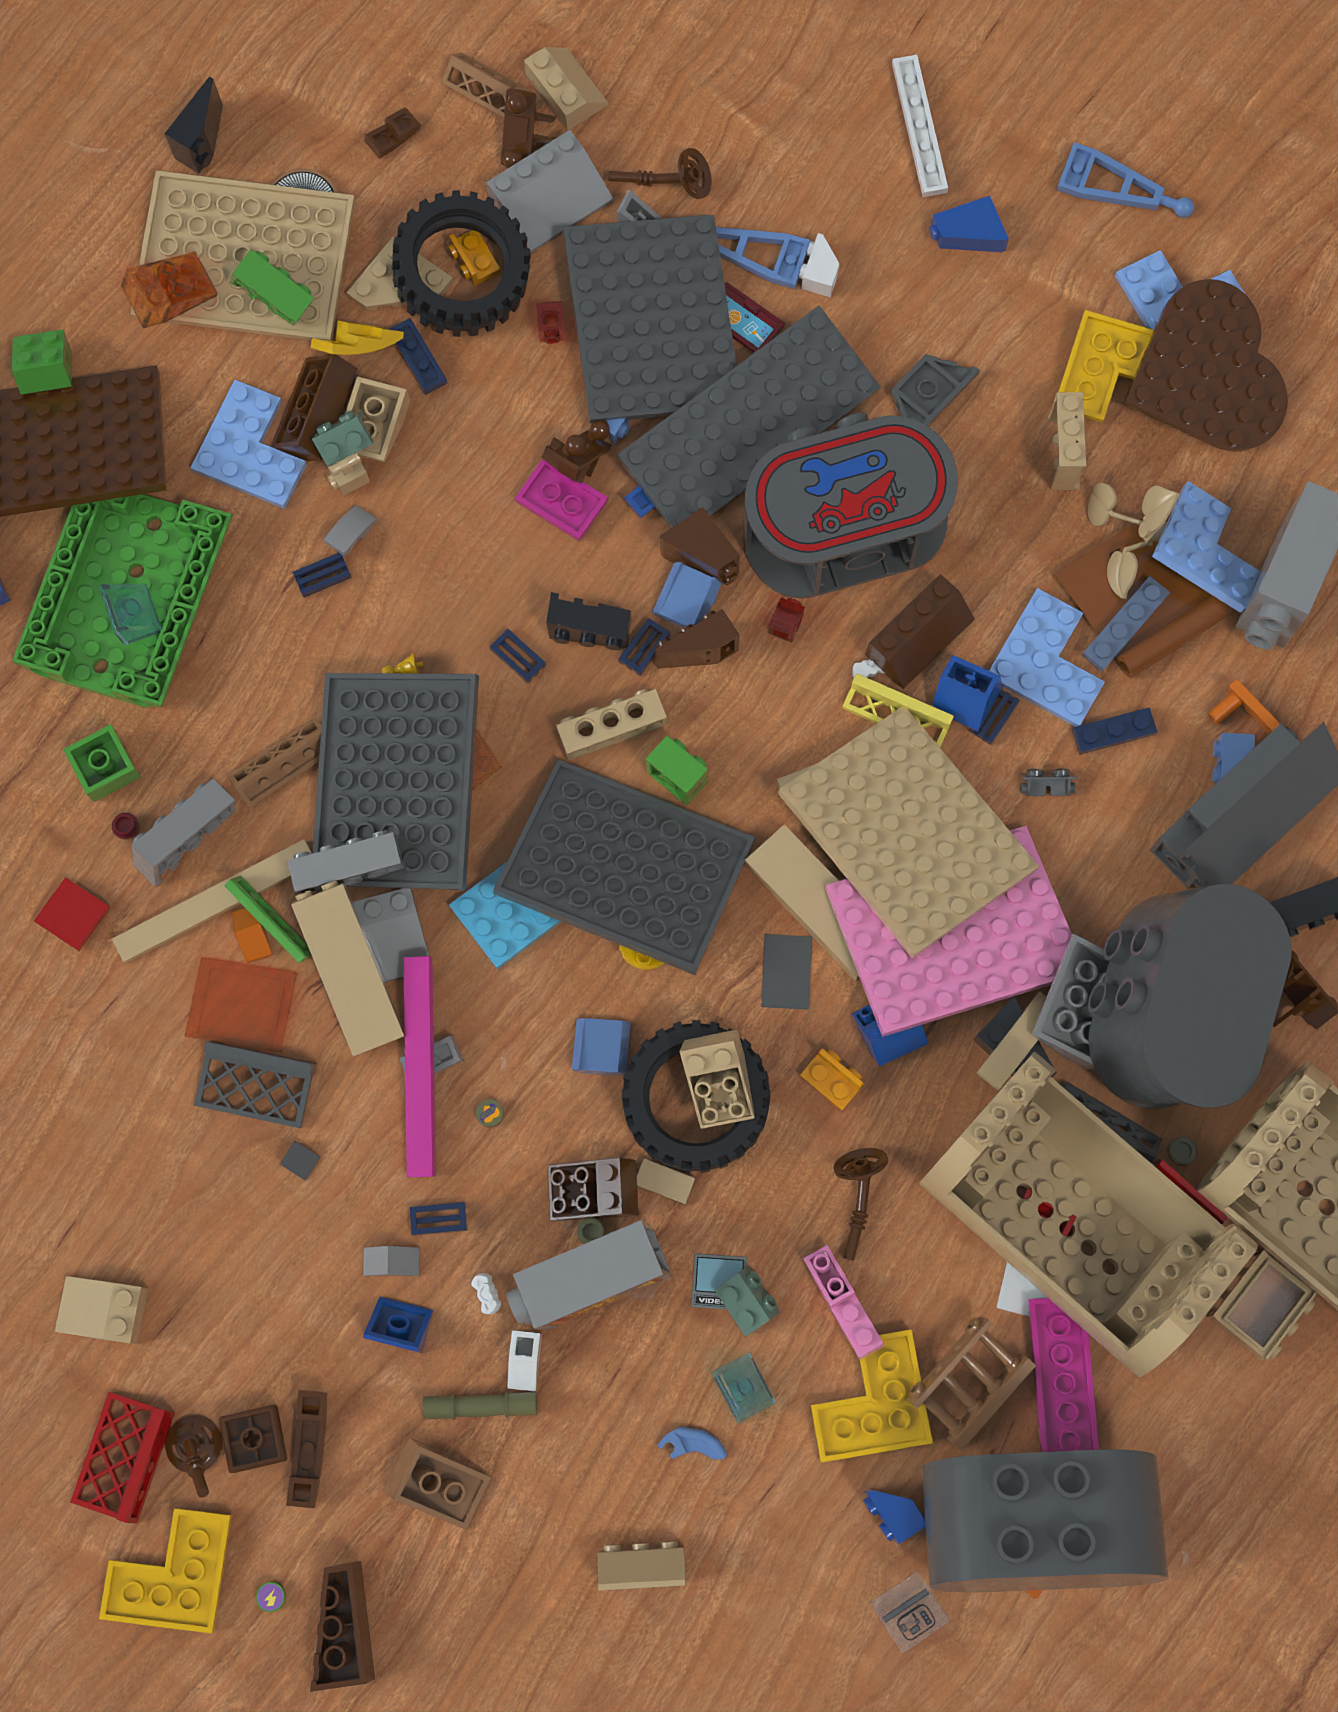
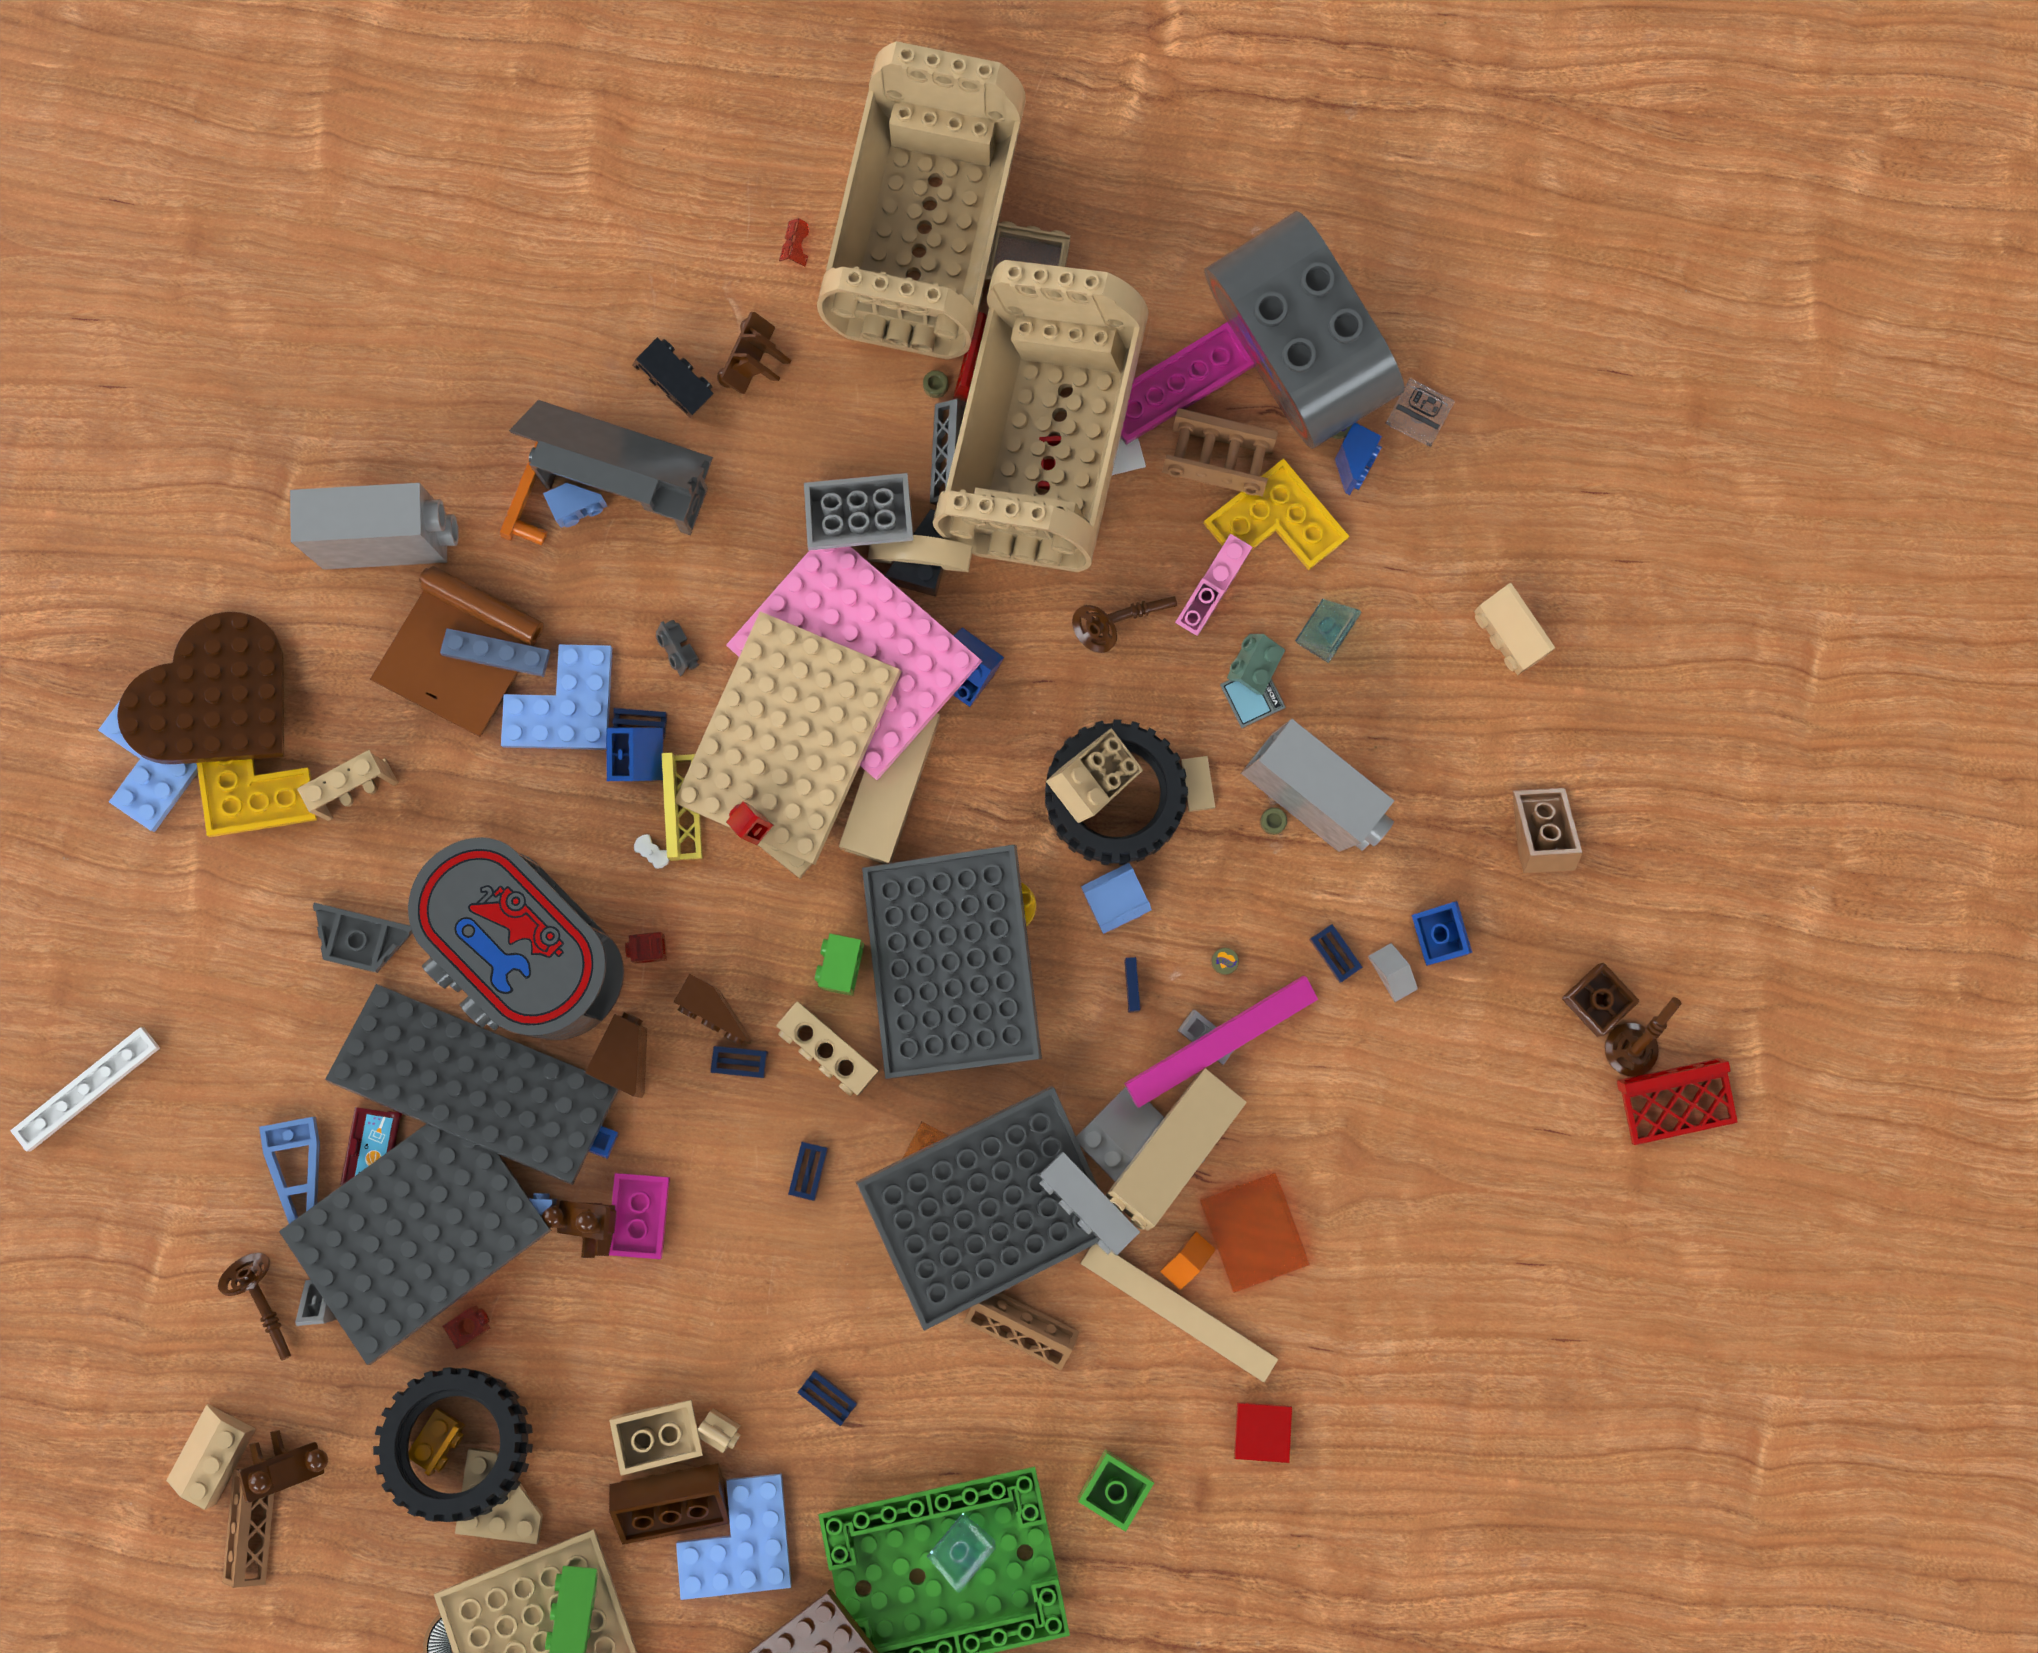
camera: 125 degrees left, 5 degrees up
tan slope [55,1276,148,1345] -> none
yellow plate [99,1508,232,1634] -> none
dark red plate [112,813,139,840] -> none
light grey wedge [131,779,235,887] -> none
dark grey fence [194,1041,317,1128] -> none
bright green tile [224,876,311,963] -> none
medium lavender tile [256,1582,286,1612] -> none
dark grey slope [280,1141,321,1181] -> none
reddish brown slope [286,1390,327,1508] -> none
reddish brown wedge [310,1561,375,1692] -> none
yellow slope [311,320,404,355] -> none
sand green bracket [312,410,374,467] -> none
light grey slope [323,505,378,557] -> none
reddish brown slope [364,107,421,159] -> none
yellow piece [382,653,424,674] -> none
dark blue plate [388,318,448,395] -> none
olive piece [423,1392,537,1420] -> none
medium azure plate [449,862,562,970] -> none
white piece [471,1273,501,1314] -> none
light grey slope [486,130,614,254] -> none
white slope [508,1330,542,1391] -> none
black wedge [546,592,632,650] -> none
reddish brown slope [548,1158,639,1221] -> none
medium blue slope [652,562,722,628] -> none
medium blue piece [657,1426,727,1460] -> none
dark grey sticker [761,934,812,1010] -> none
white slope [799,233,839,298] -> none
light orange bracket [800,1048,864,1112] -> none
reddish brown slope [865,574,975,689] -> none
blue slope [929,195,1009,252] -> none
medium blue plate [1056,142,1195,218] -> none
dark blue plate [1072,707,1158,755] -> none
tan plant [1088,483,1180,599] -> none
dark grey brick [1088,884,1292,1109] -> none
light blue plate [1152,481,1260,613] -> none
none -> red slope [726,801,774,845]
none -> dark blue tile [1124,957,1140,1013]

